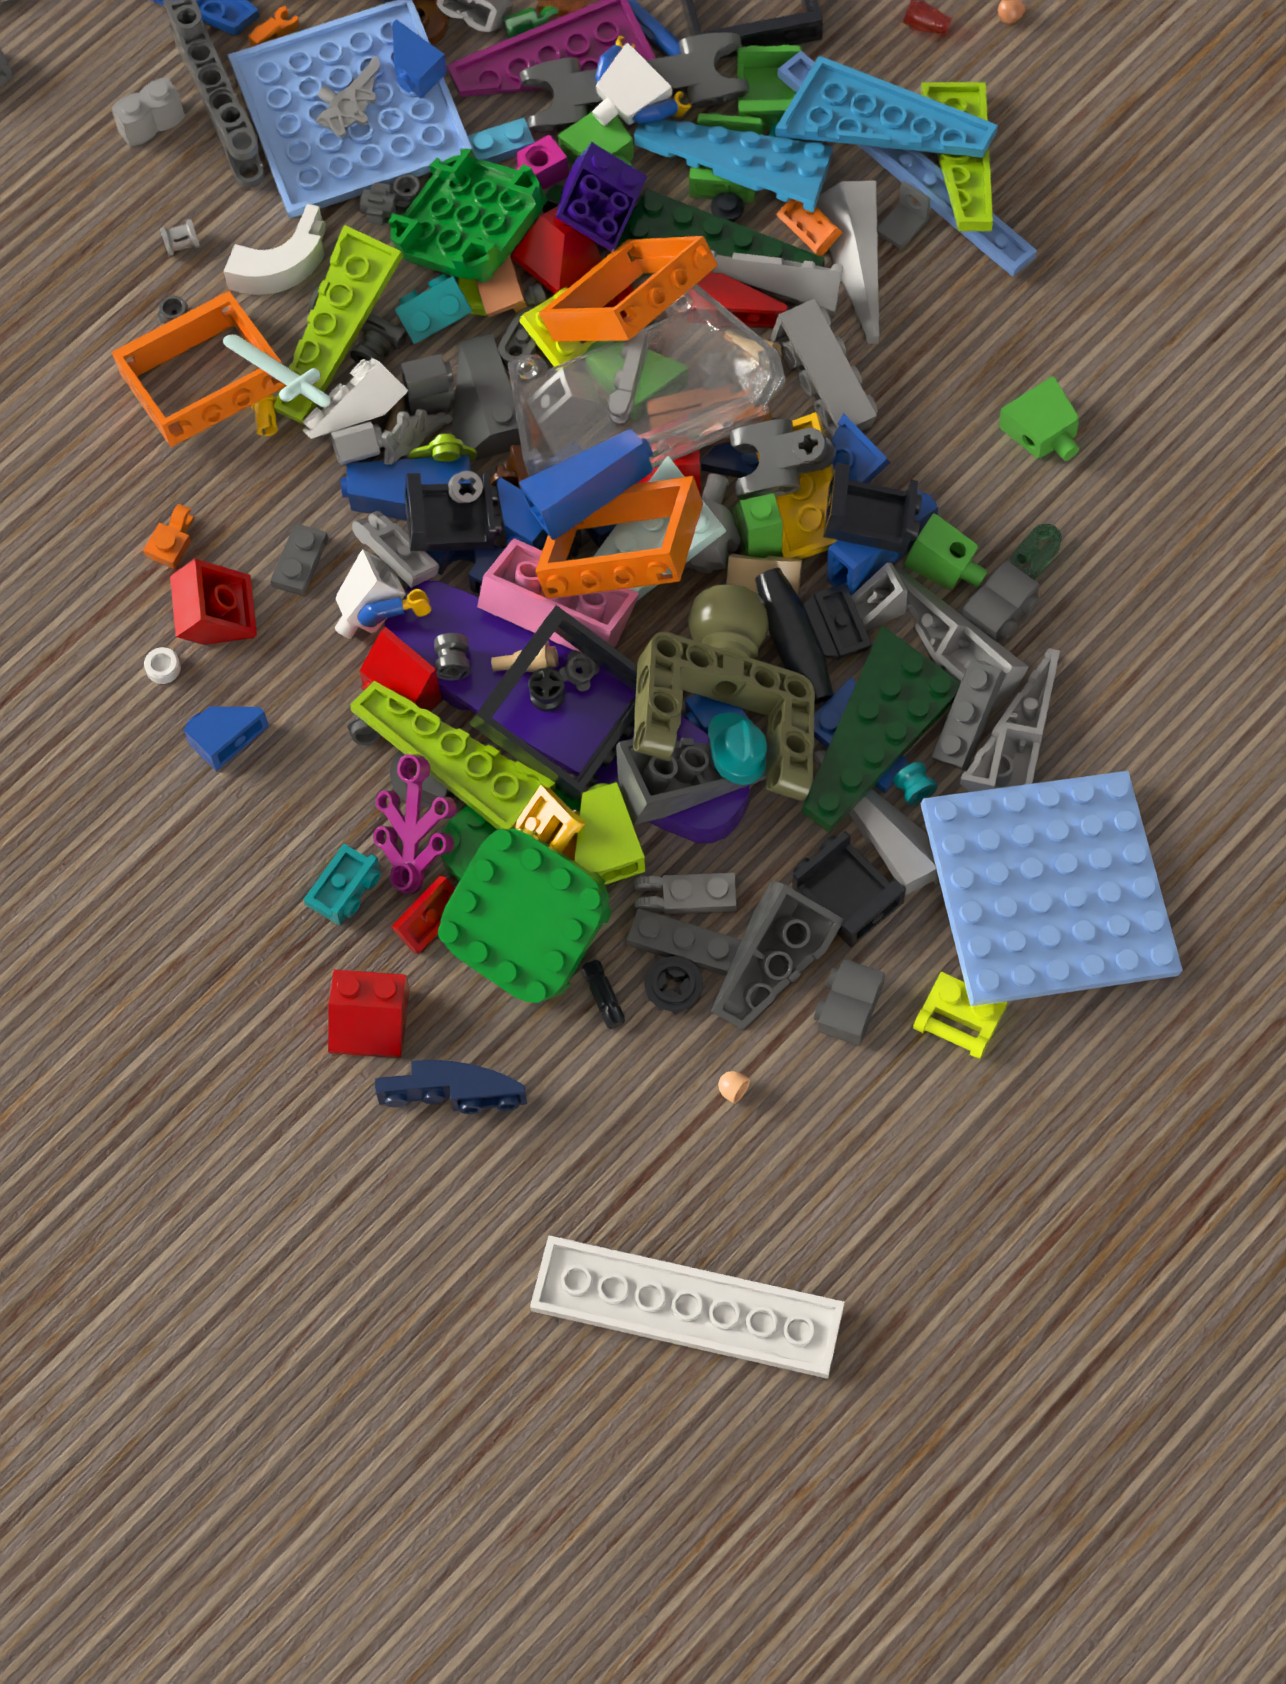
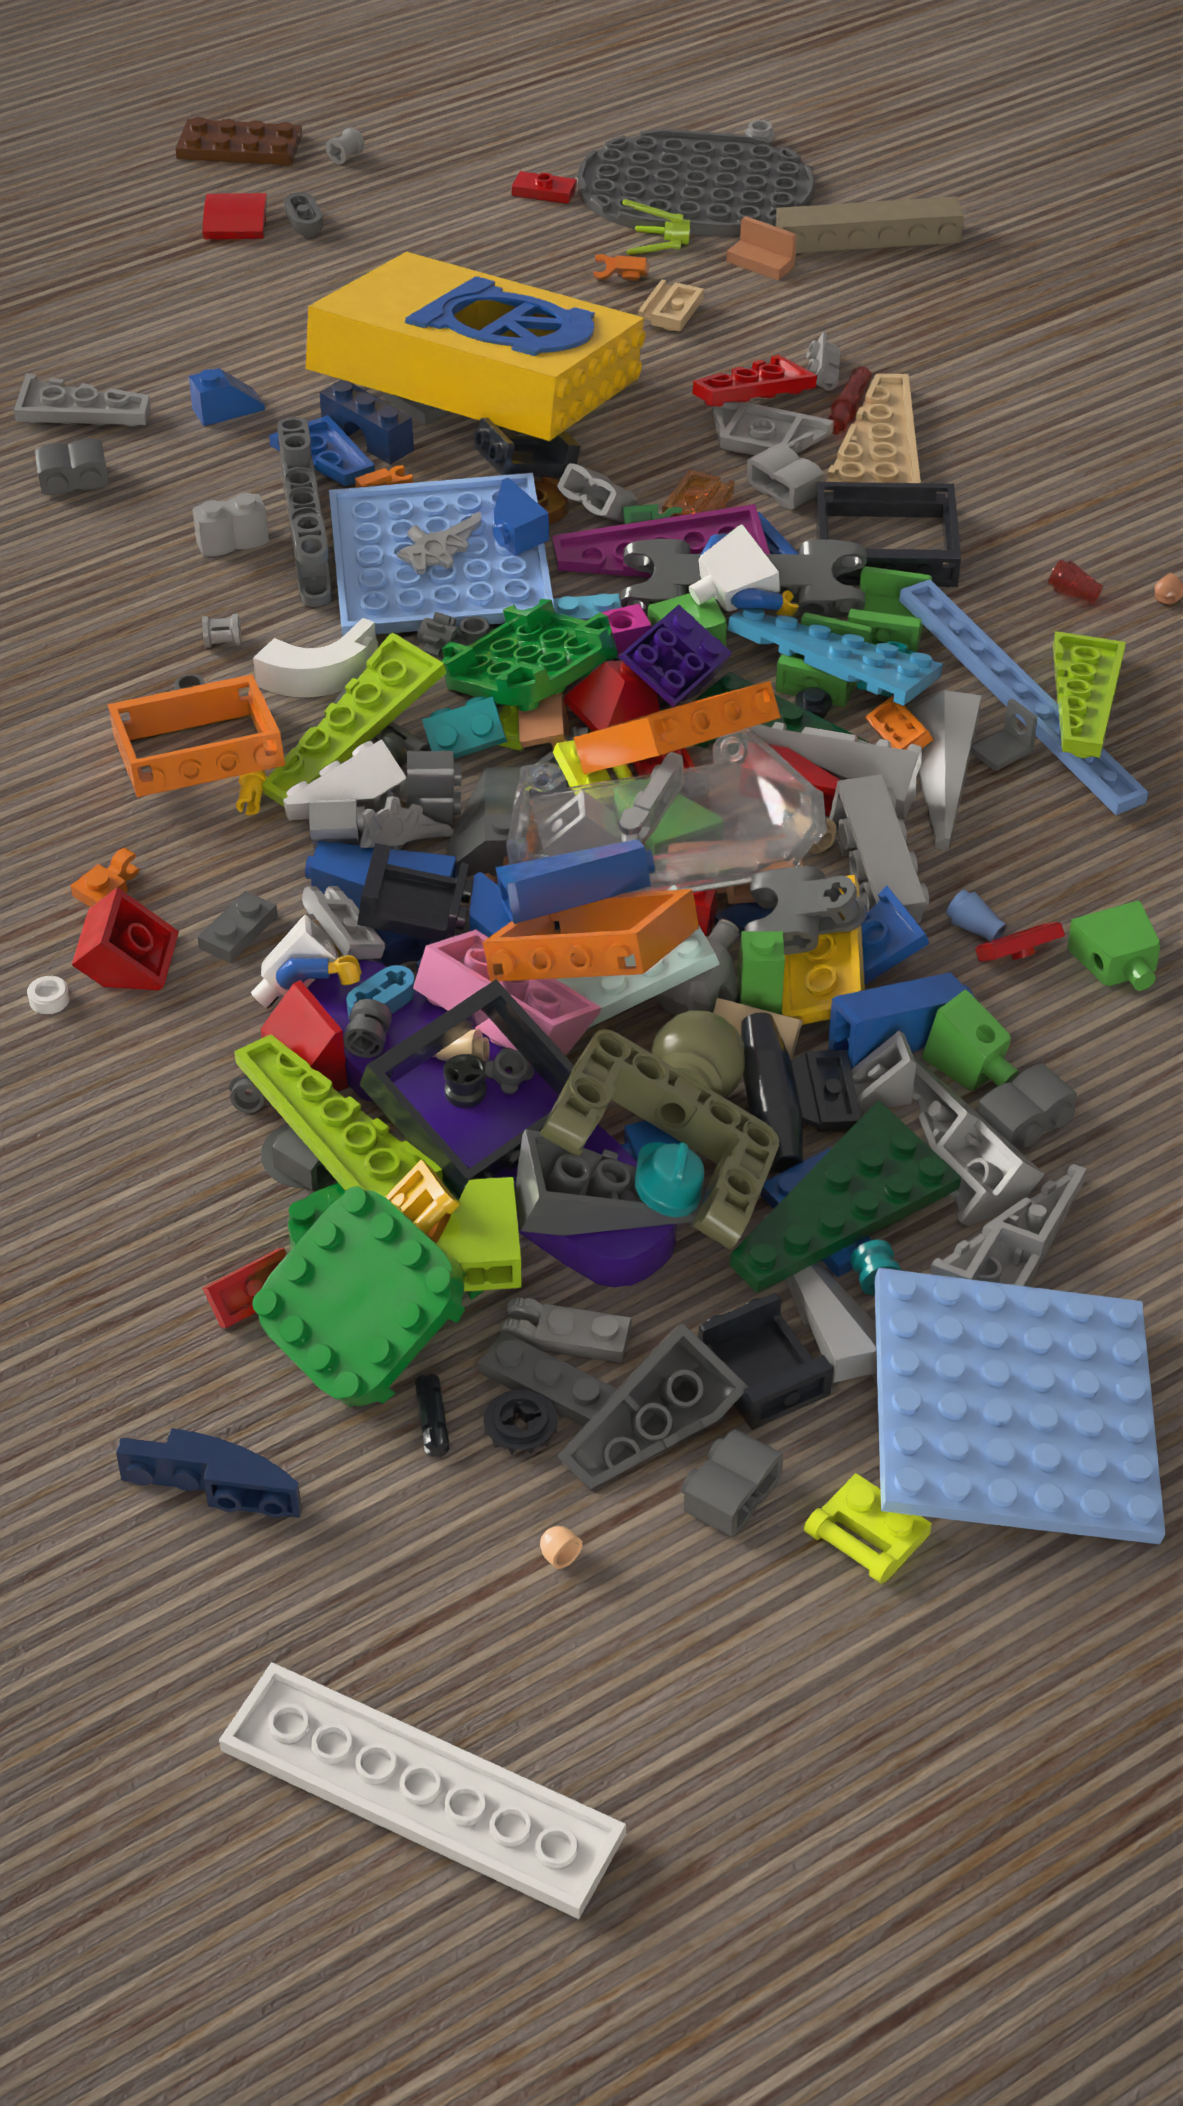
camera: 10 degrees right, 20 degrees down
blue slope [183,706,269,771] -> none
light aqua sword [223,335,330,407] -> none
teal bracket [303,844,381,926] -> none
red slope [328,969,410,1059] -> none
magenta plant [373,754,456,894] -> none
lime plate [408,434,477,462] -> none
light grey bush [448,471,483,503] -> none
dark azure wing [775,56,997,157] -> none
black panel [823,462,922,554] -> none
dark grey plate [931,660,1006,771] -> none
clear green beam [1010,524,1062,580] -> none
none -> dark azure beam [346,965,415,1017]
none -> medium blue cone [946,889,1007,941]
none -> red plate [975,922,1065,961]

